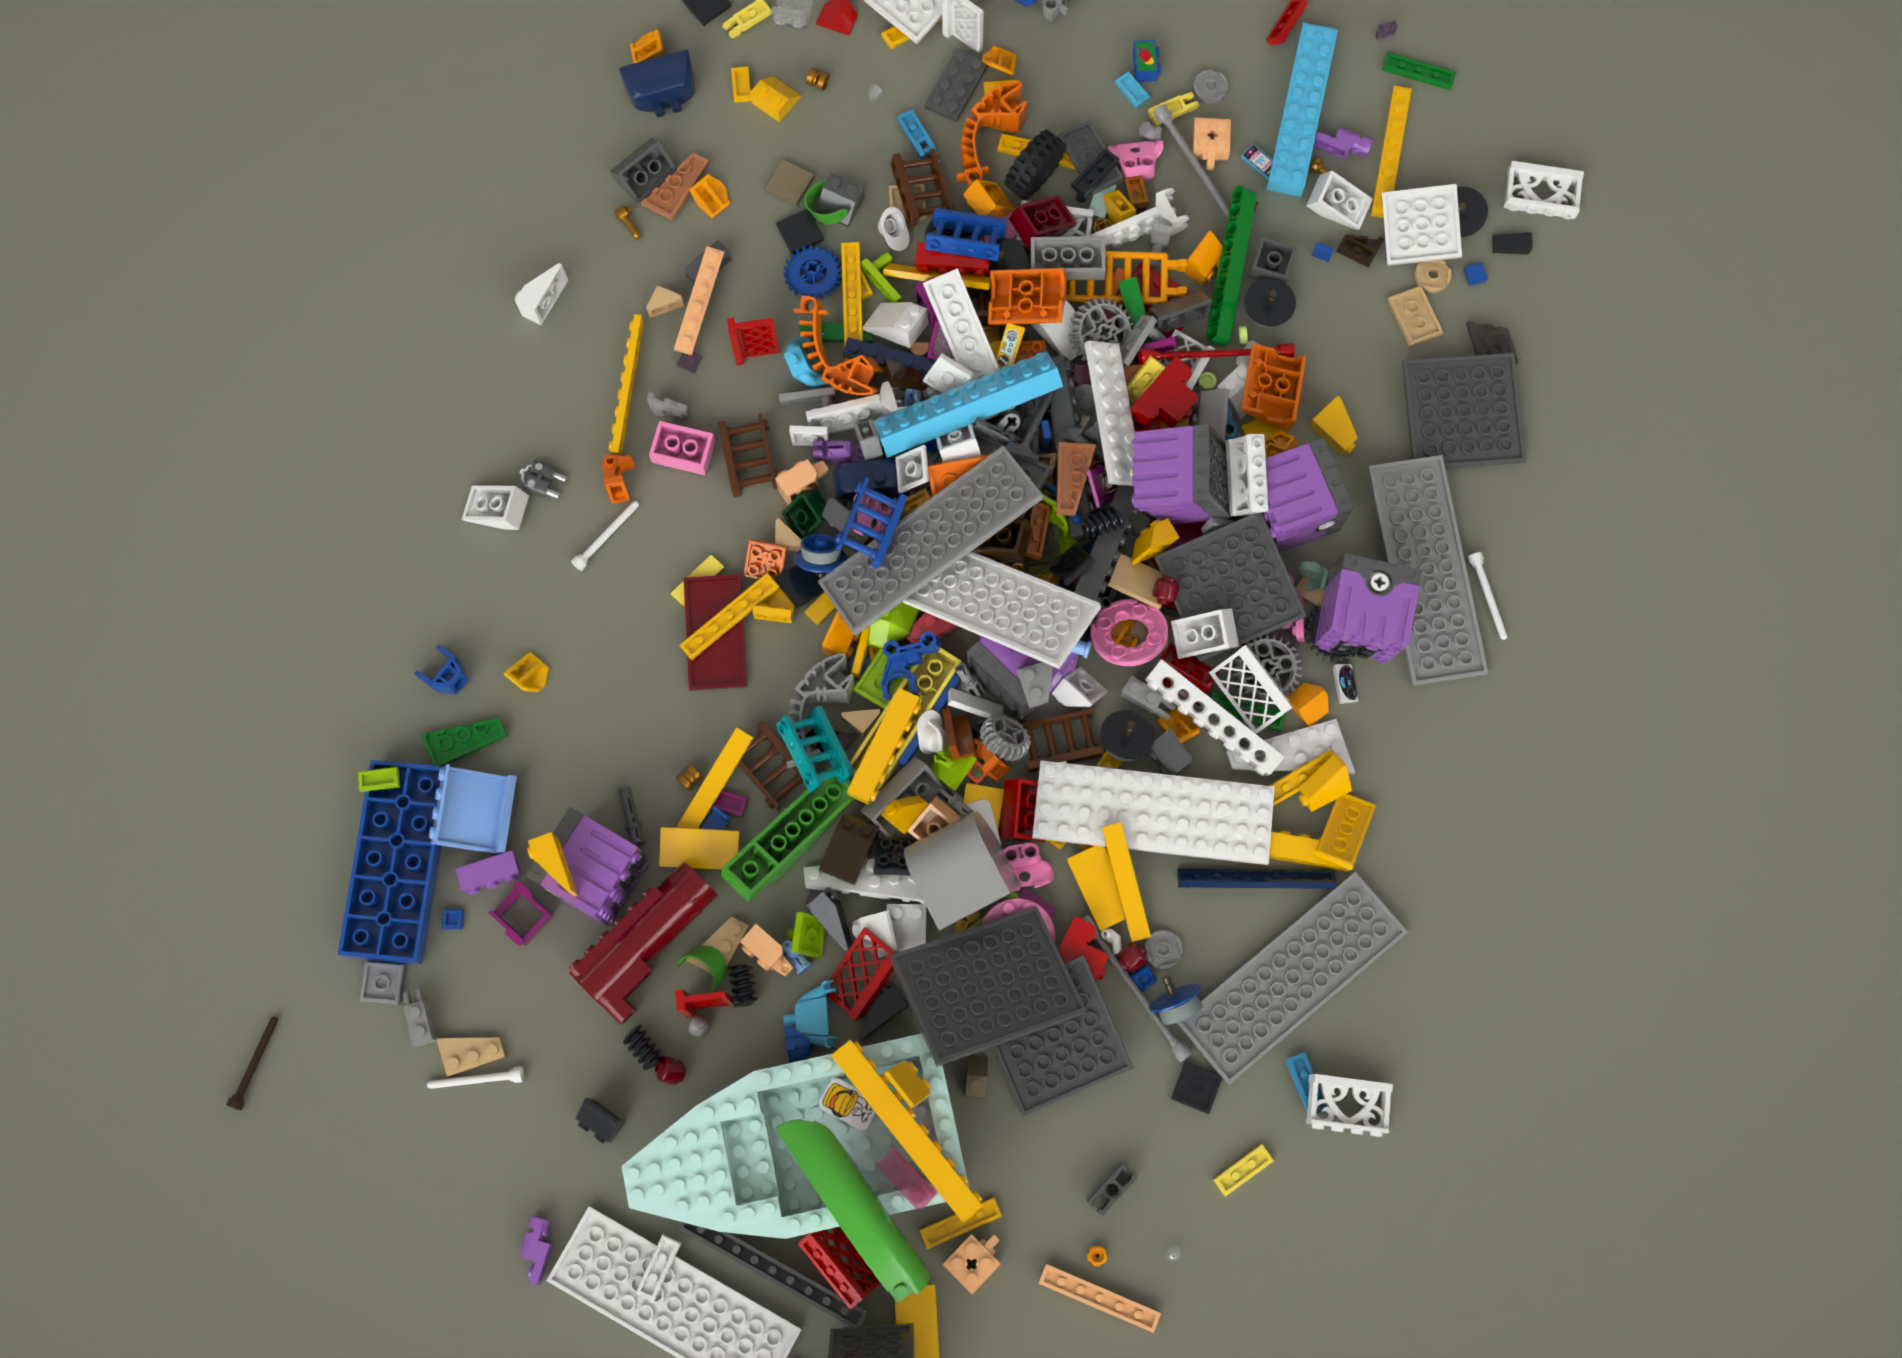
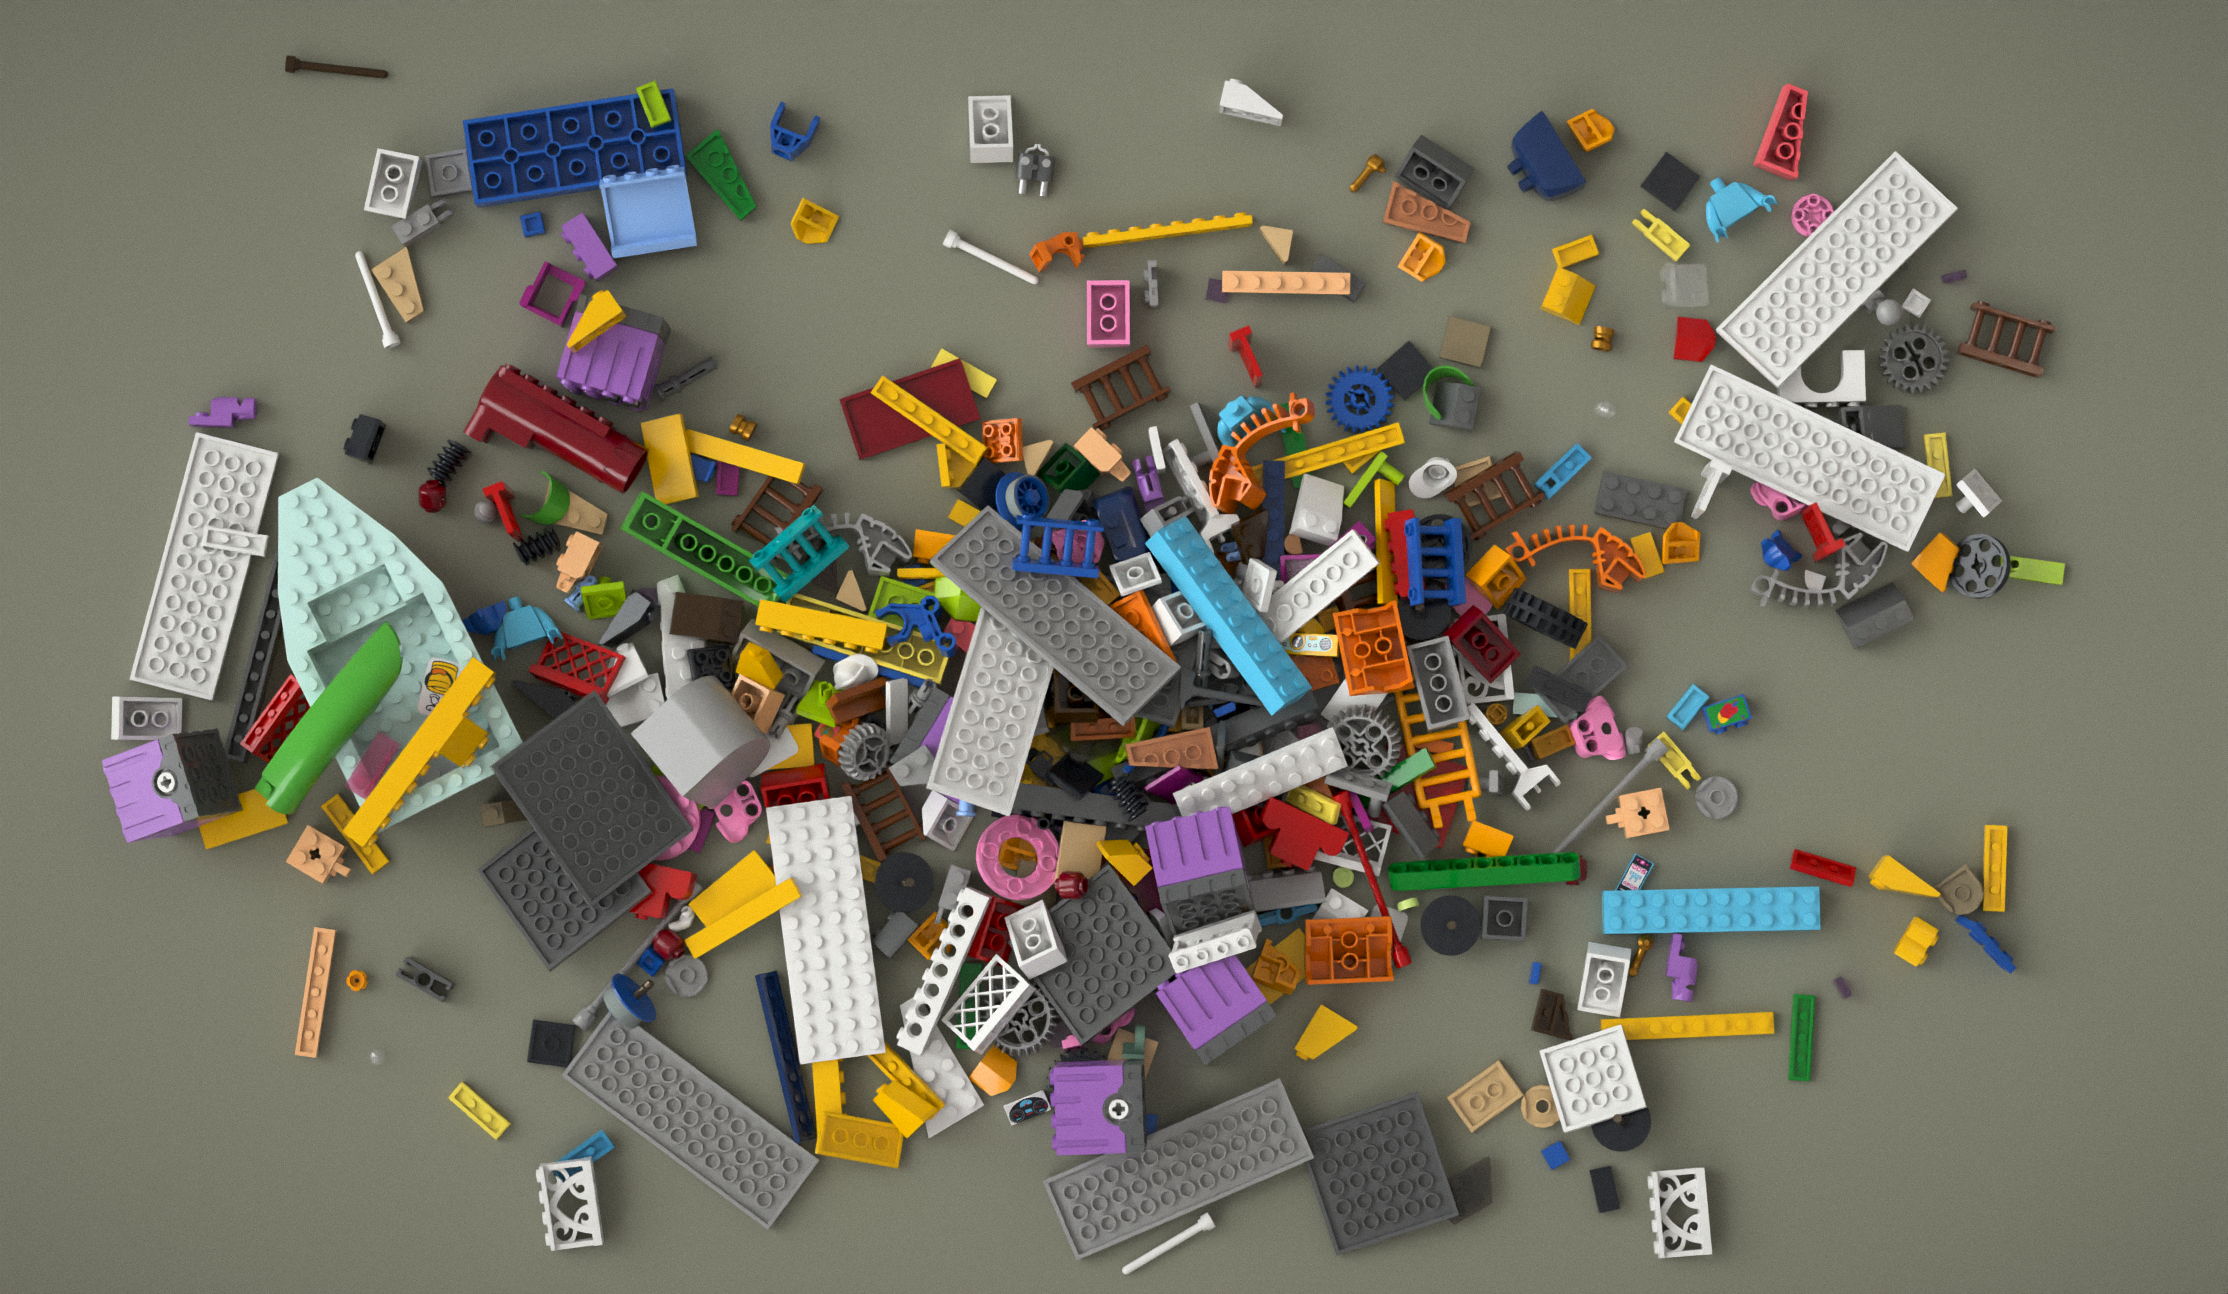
camera: 80 degrees right, 10 degrees up
none -> white slope [364,148,422,219]

